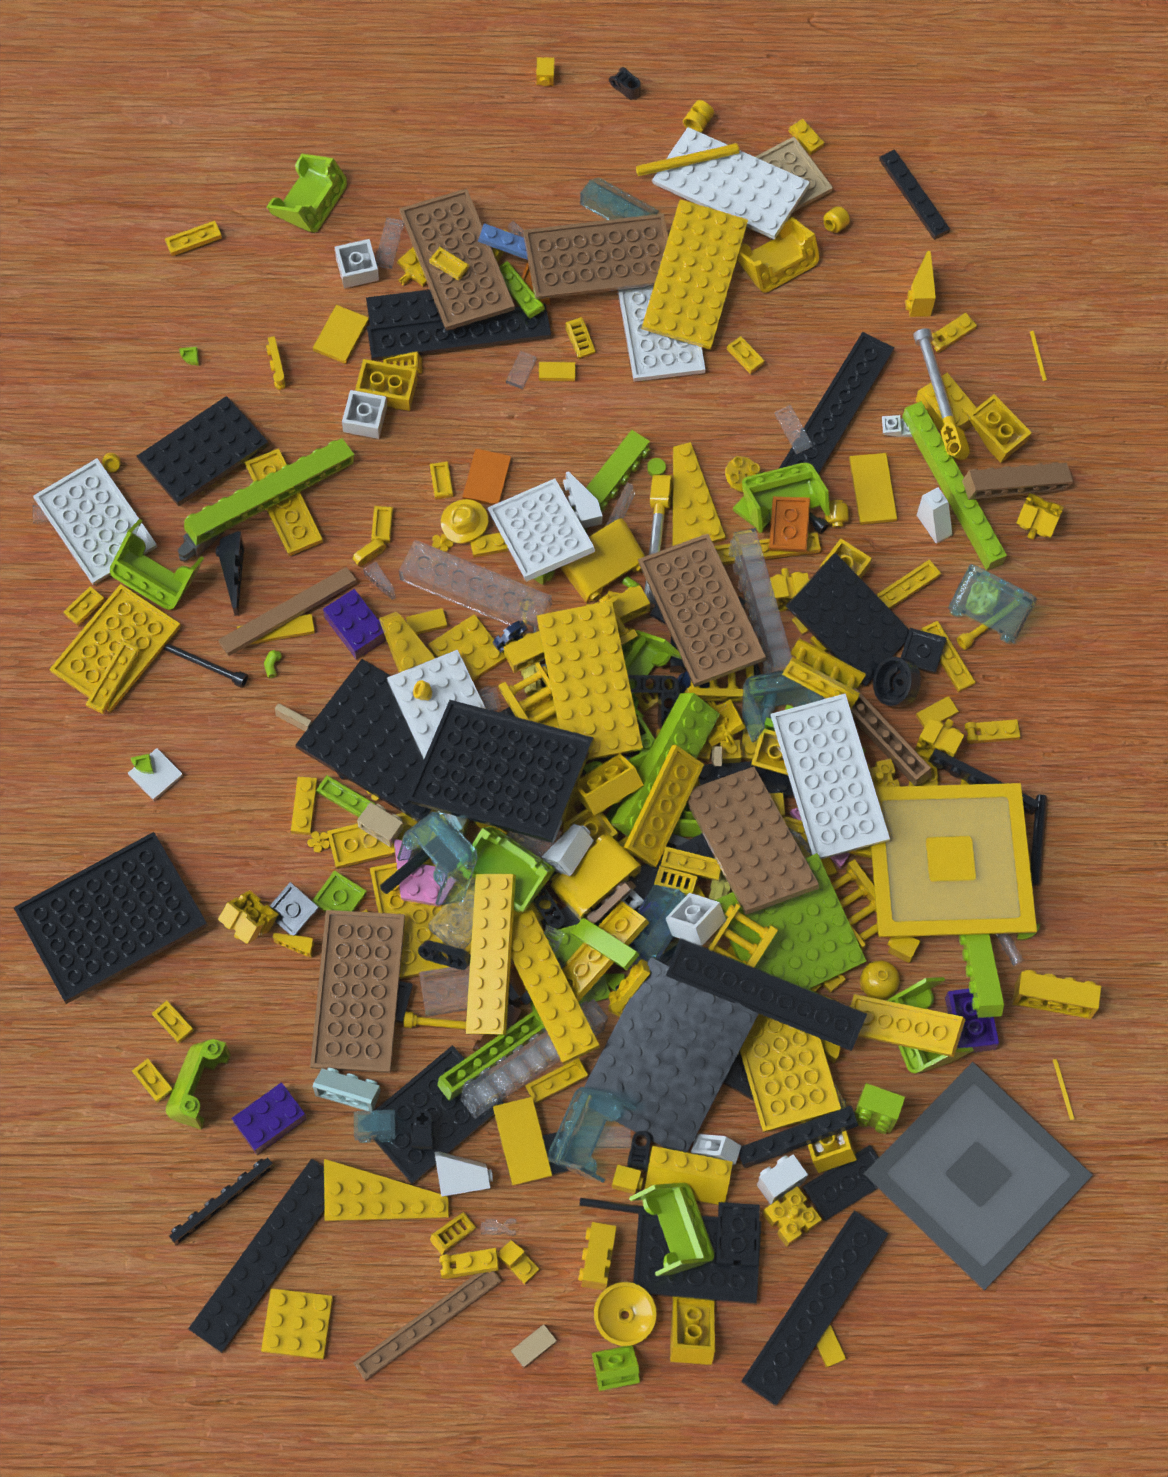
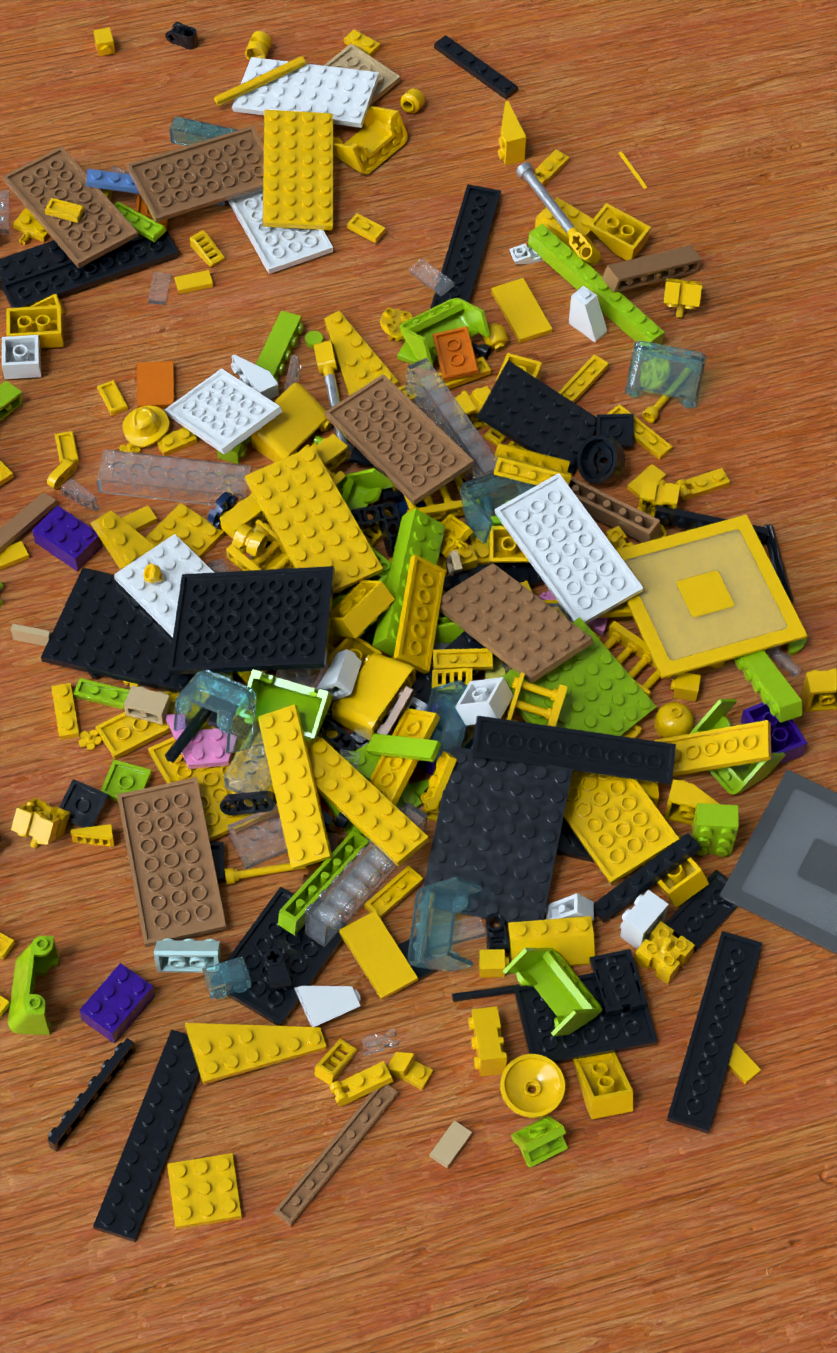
camera: 15 degrees left, 10 degrees down
none -> yellow wheel [232,523,268,558]
none -> yellow slope [665,779,719,826]

